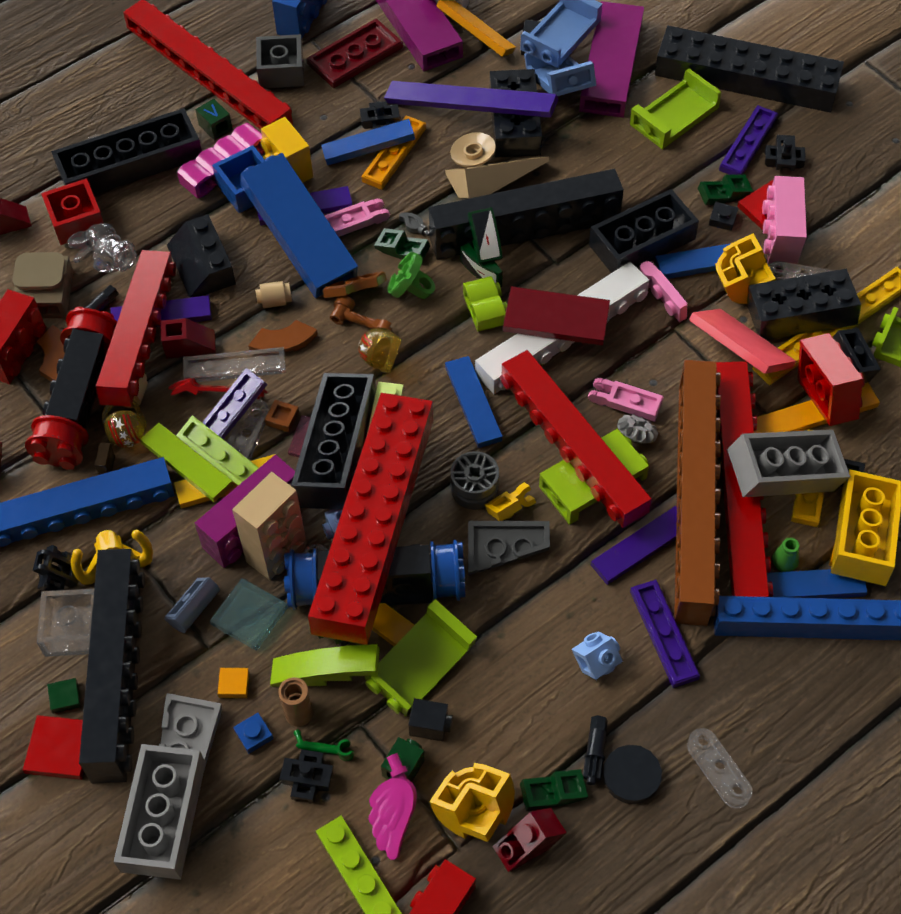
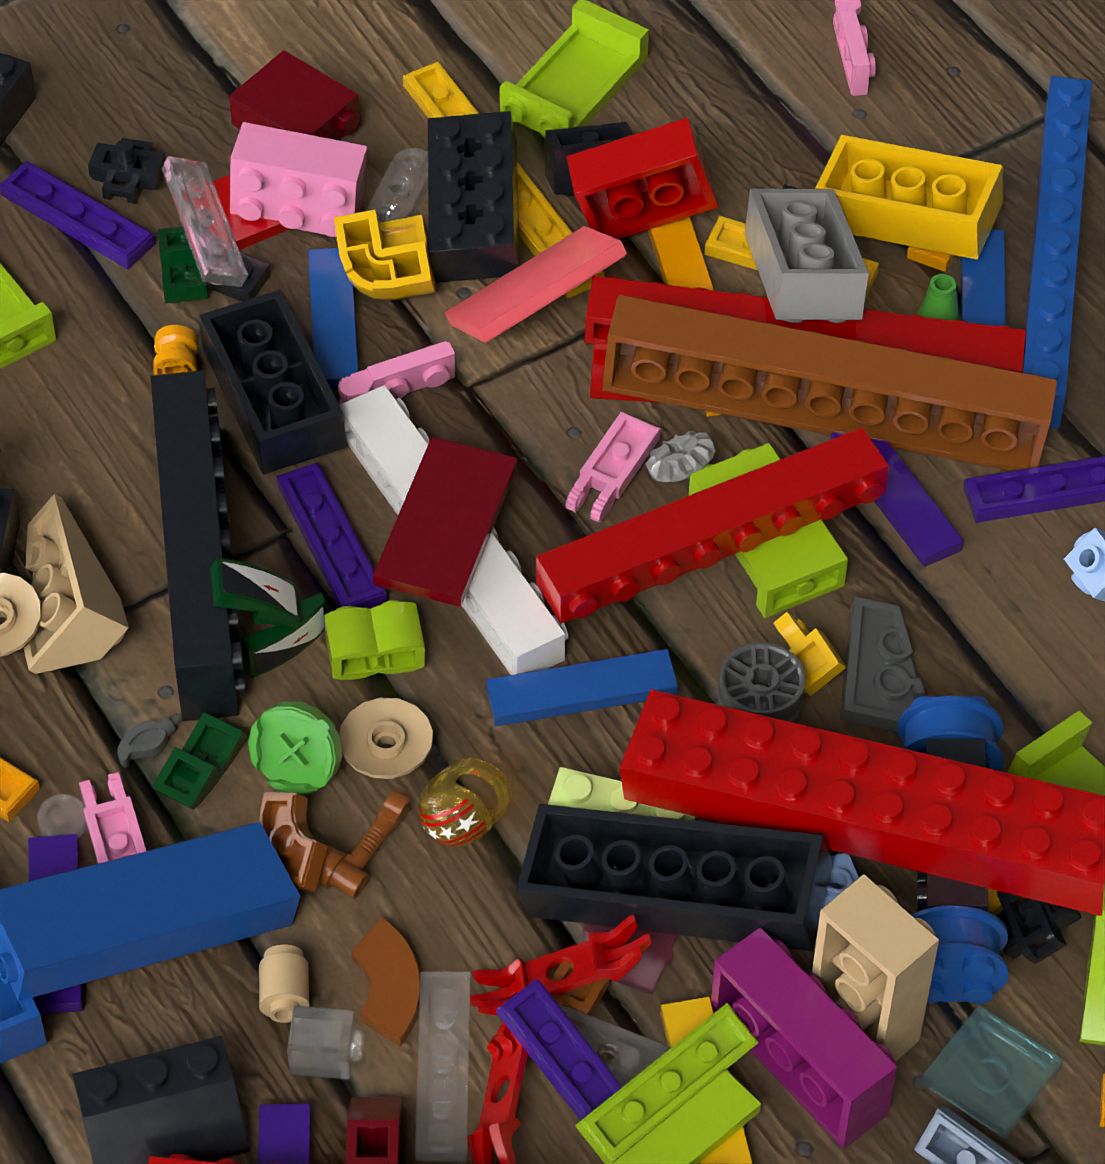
camera: 85 degrees left, 5 degrees down
none -> clear tile [37,794,87,838]
none -> light orange wheel [153,325,198,375]
none -> clear plate [162,156,248,287]
none -> dark red brick [229,50,360,141]
none -> dark purple tile [276,462,387,609]
none -> clear brick [287,1006,364,1079]
none -> tan dish [339,698,433,779]
none -> red piece [469,914,652,1015]

